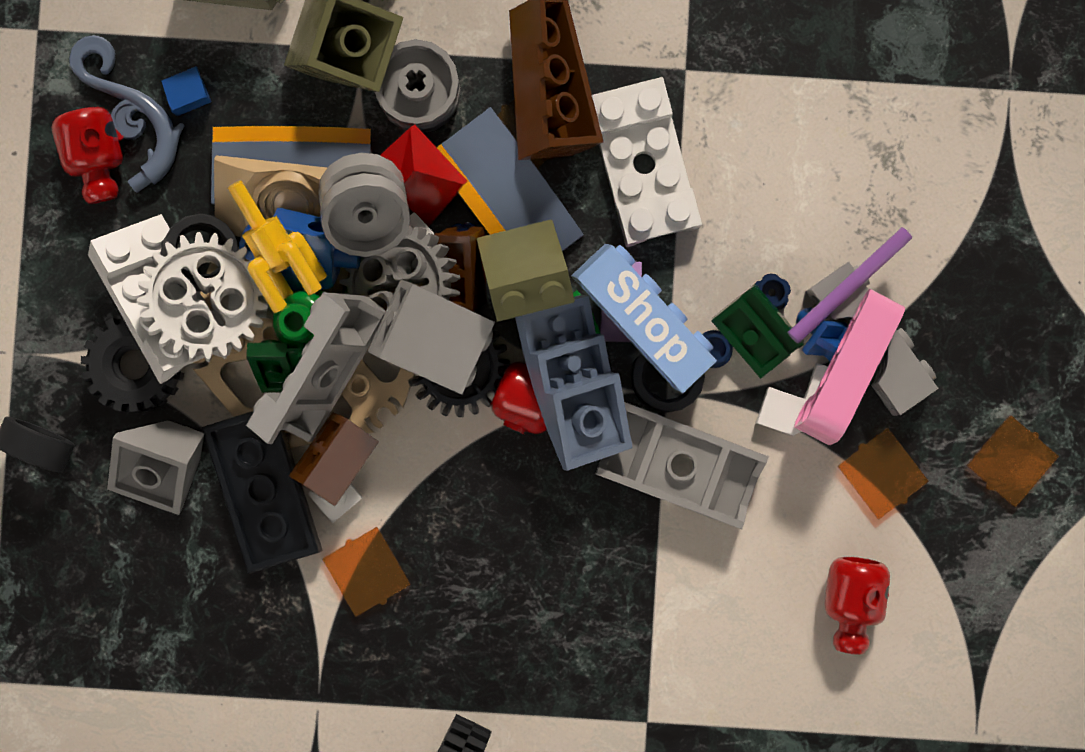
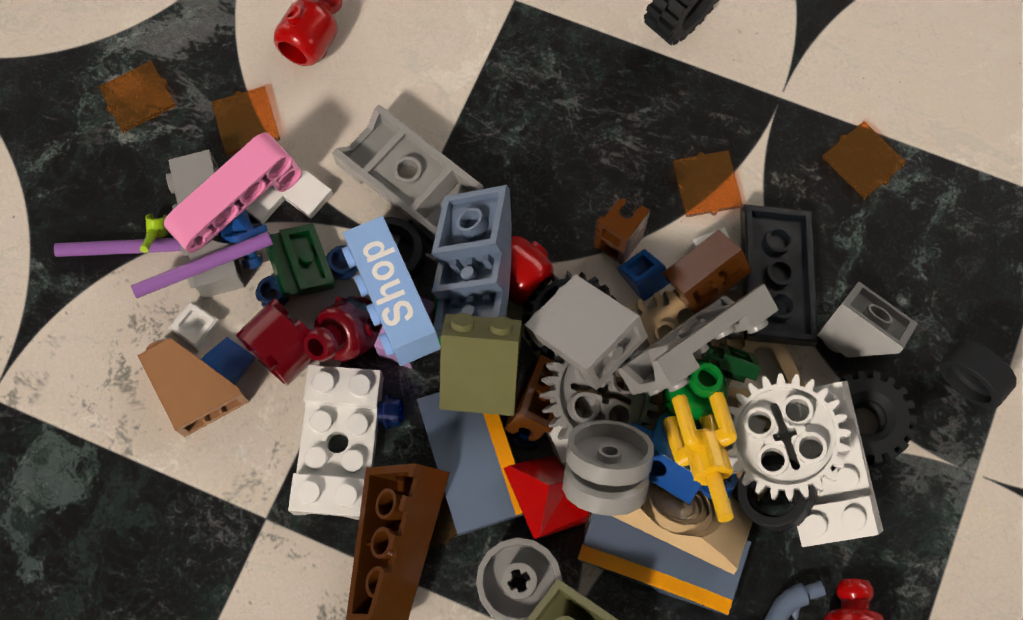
camera: 155 degrees left, 15 degrees down
none -> medium lavender bar [54,238,182,257]
none -> medium nougat slope [137,338,249,437]
none -> lime hand [140,213,168,253]
none -> white tile [168,301,221,351]
none -> blue slope [201,337,256,385]
none -> dark red brick [236,299,314,386]
none -> dark red piece [304,296,382,362]
none -> clear blue plate [377,394,404,430]
none -> reddish brown hinge [594,198,650,265]
none -> blue slope [617,249,669,301]
none -> clear orange piece [823,121,907,199]

